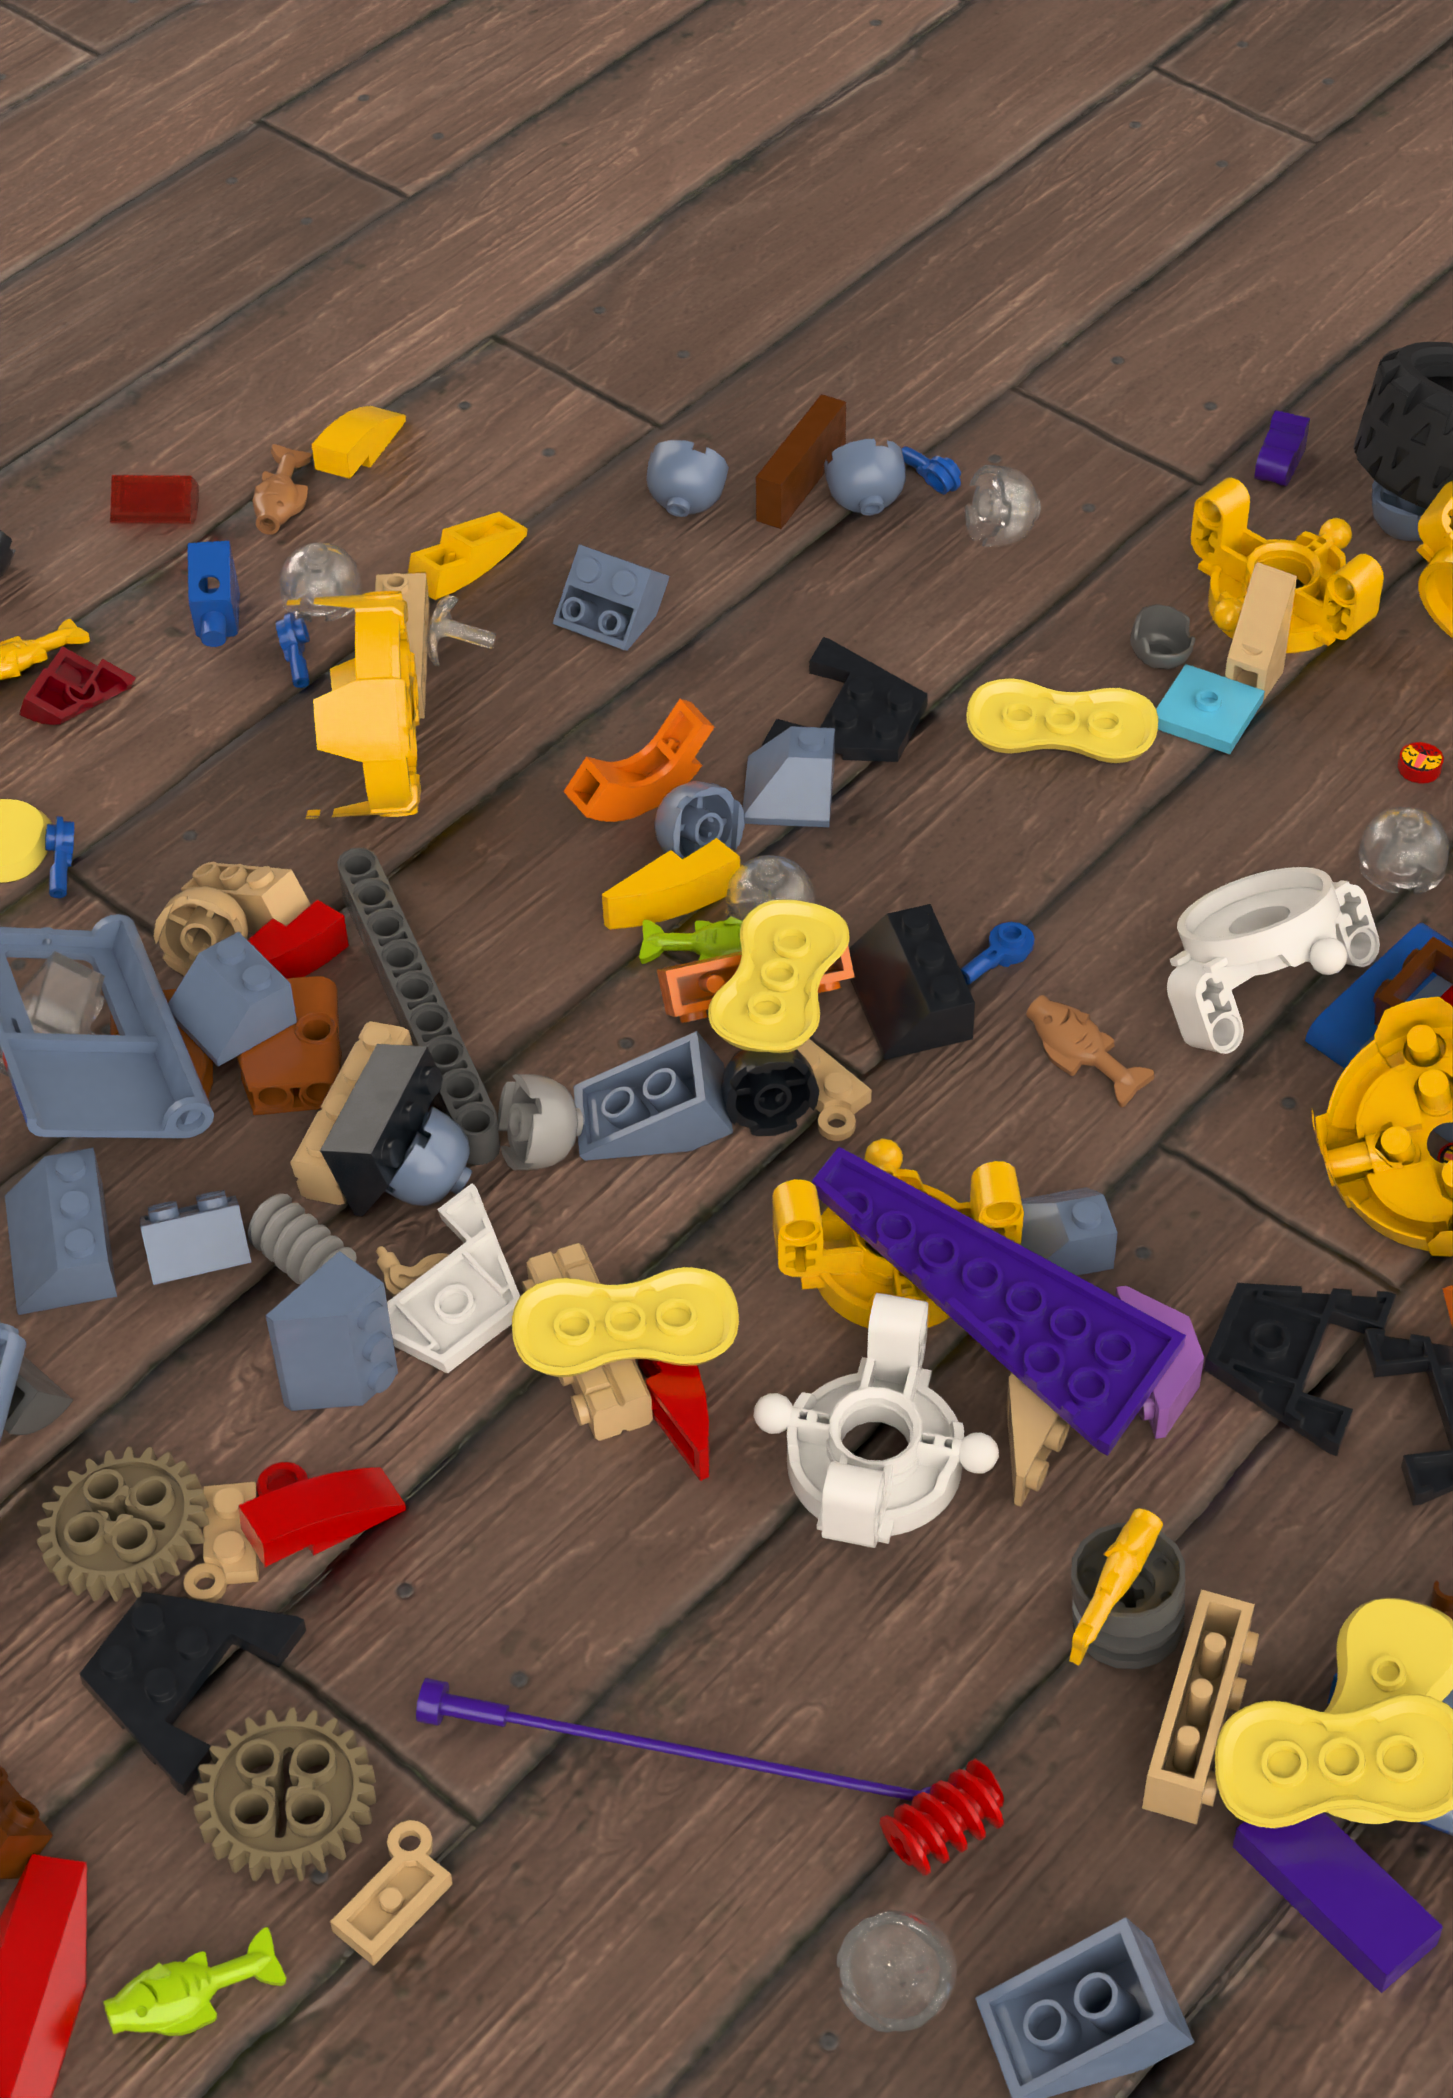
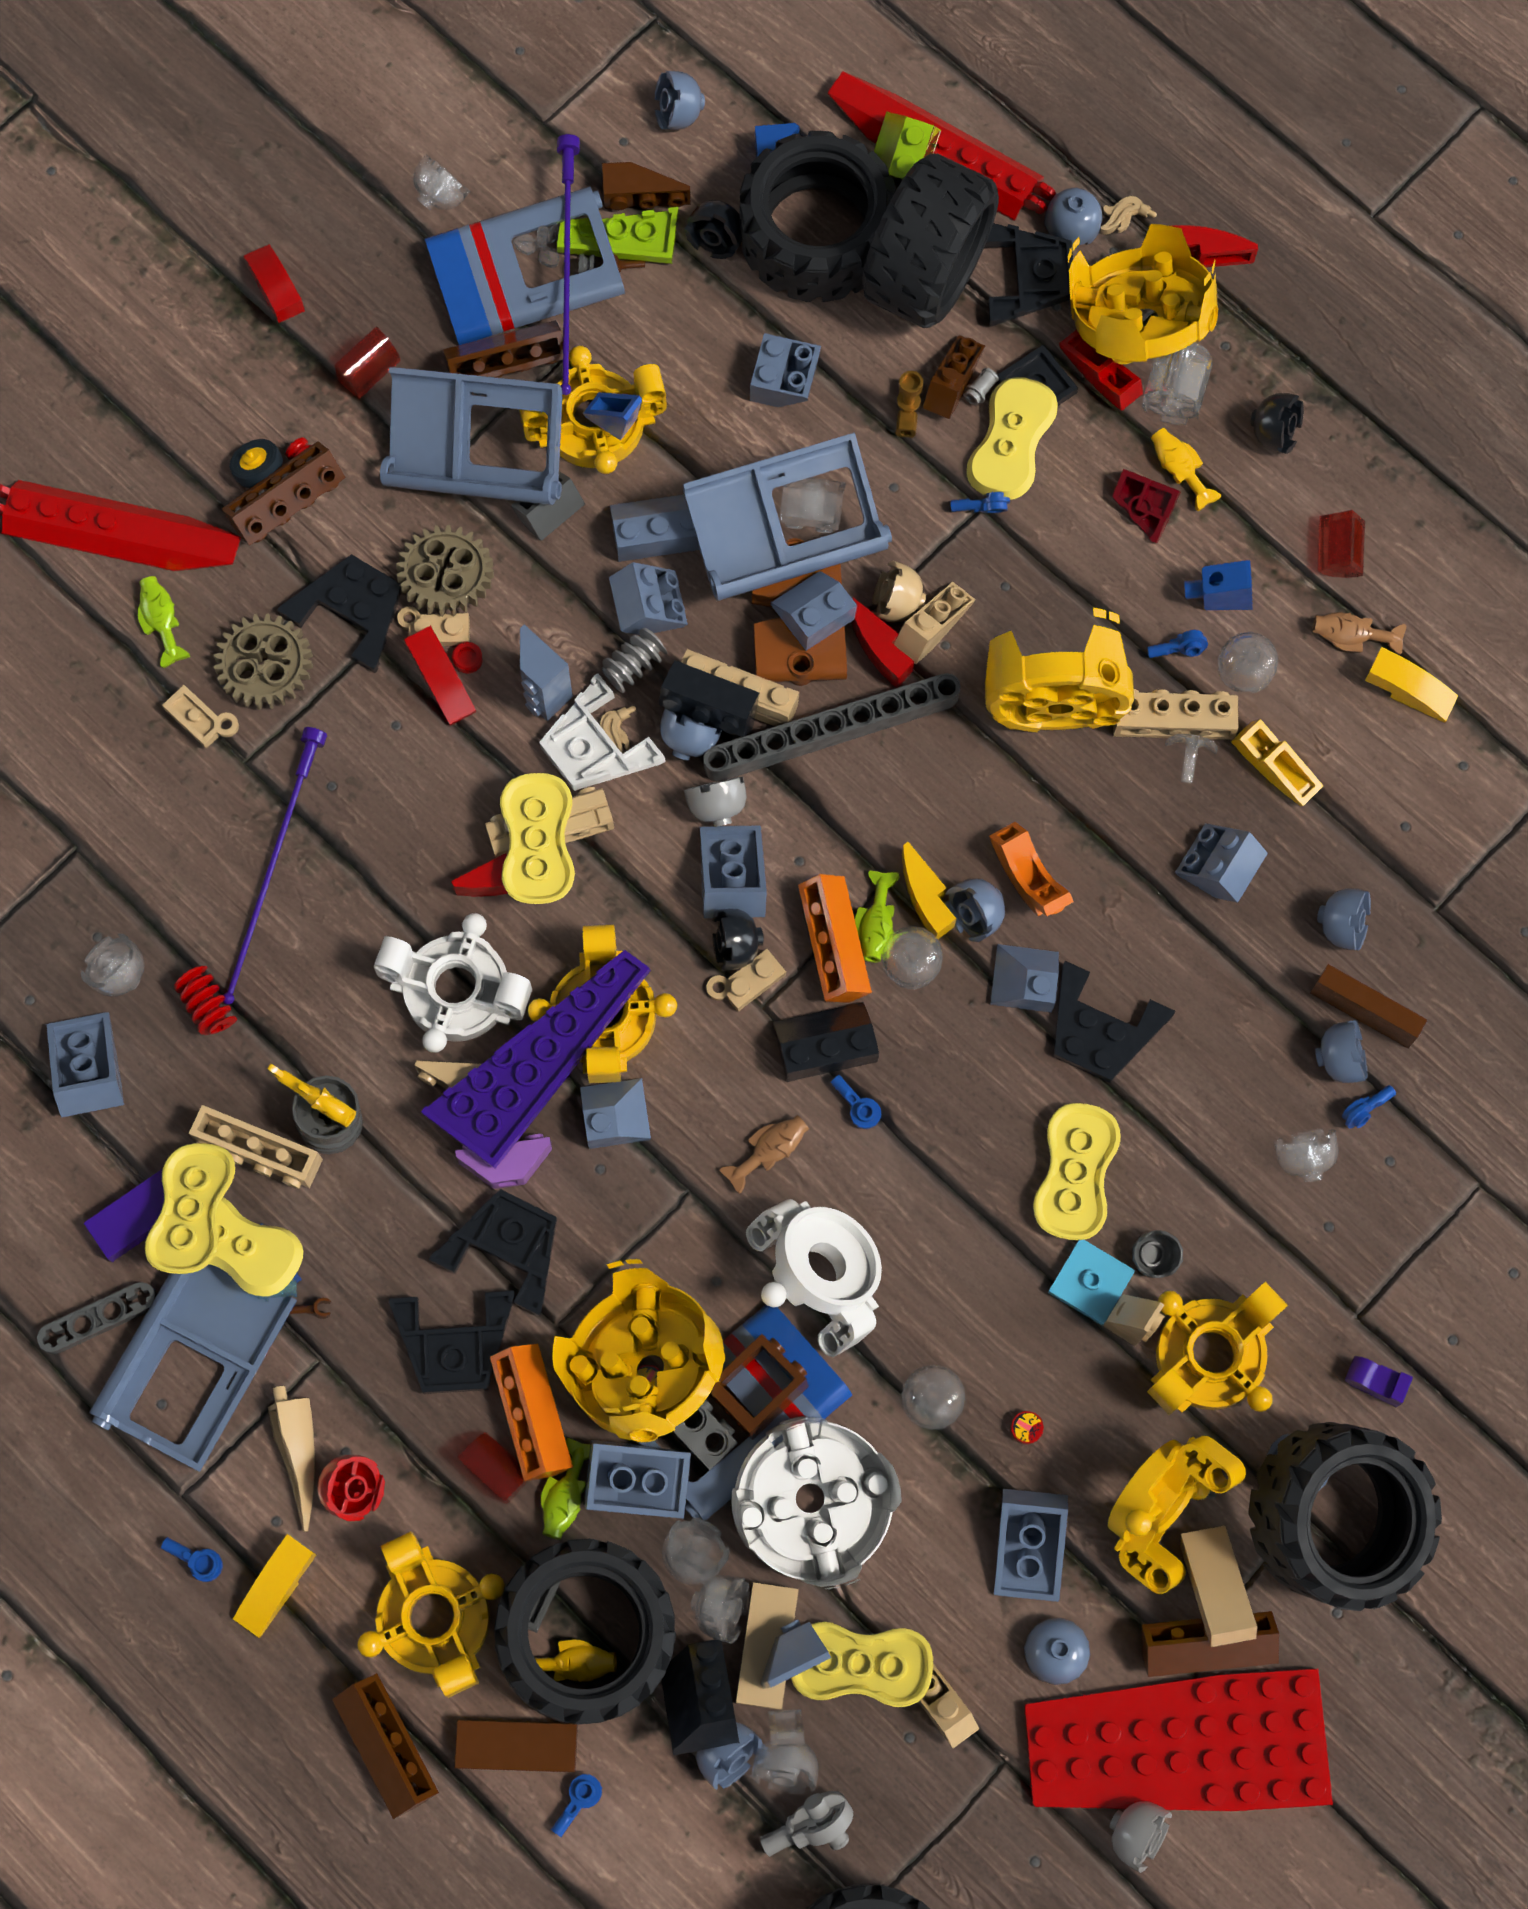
camera: 90 degrees right, 25 degrees up
light yellow plate [708,900,850,1053] -> none

